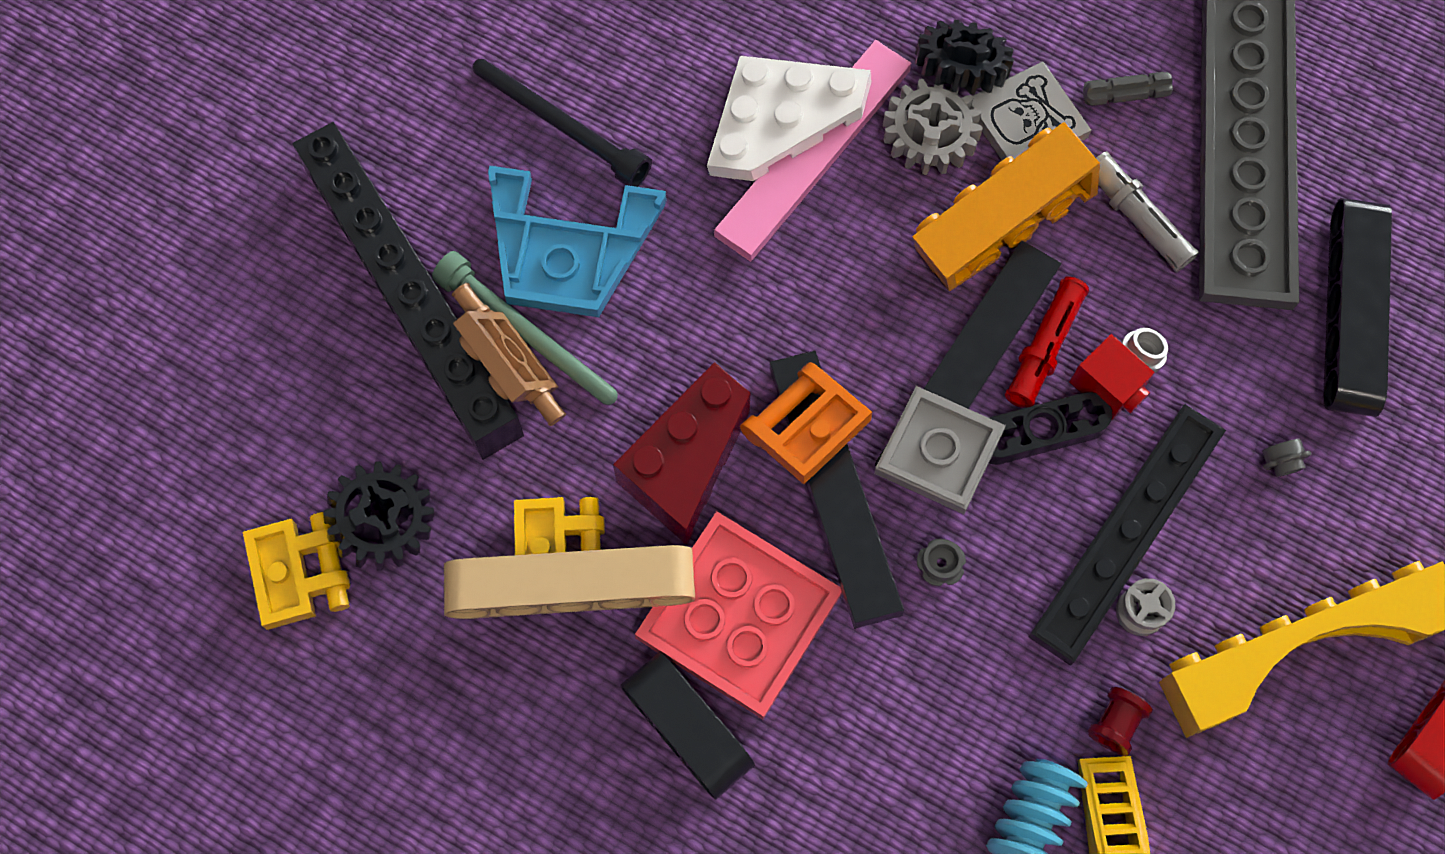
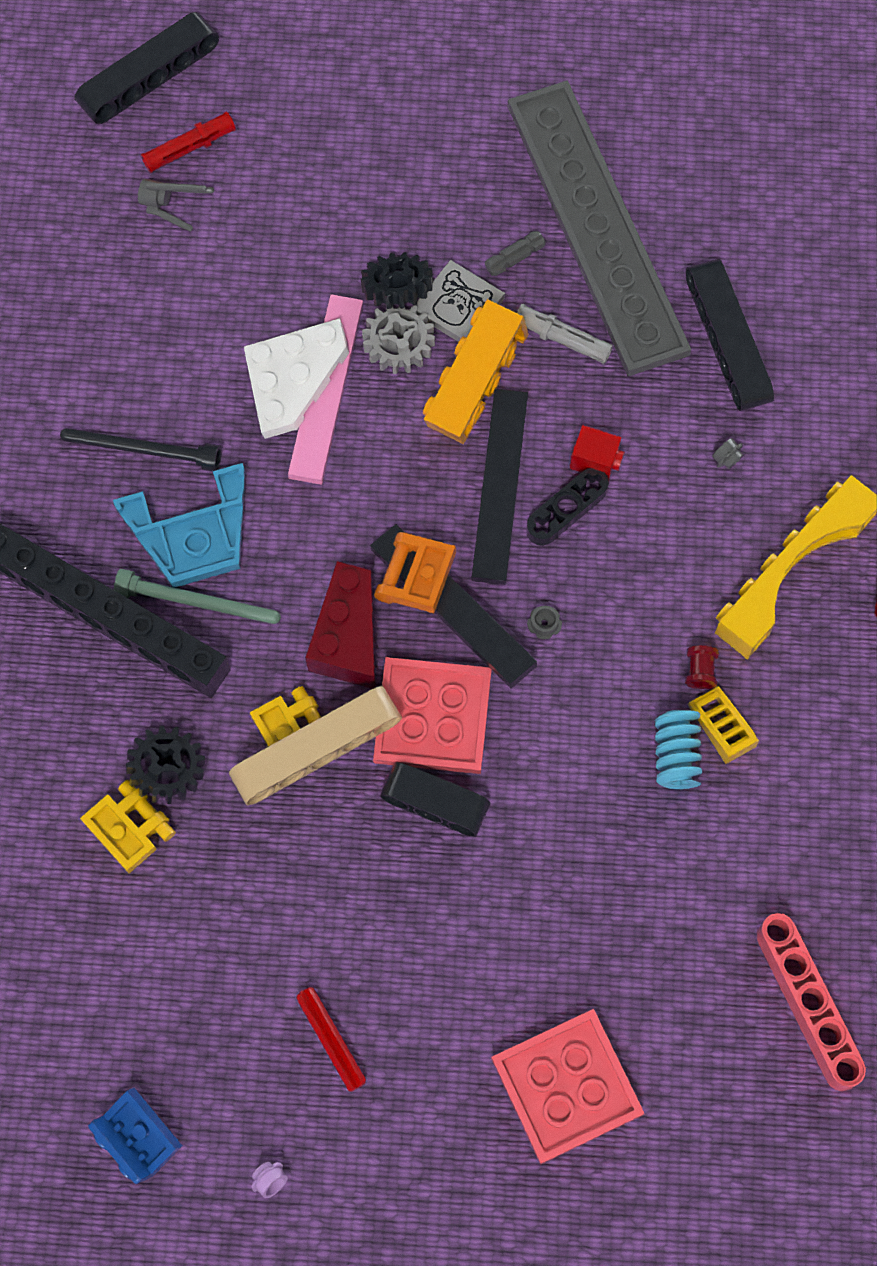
camera: 25 degrees left, 0 degrees up
medium nougat plate [452,283,566,426] -> none
light grey tile [875,386,1006,514] -> none
red pin [1005,276,1089,408] -> none
black tile [1028,404,1226,666] -> none
light grey wheel [1116,578,1175,636] -> none
light grey plate [1121,328,1168,372] -> none

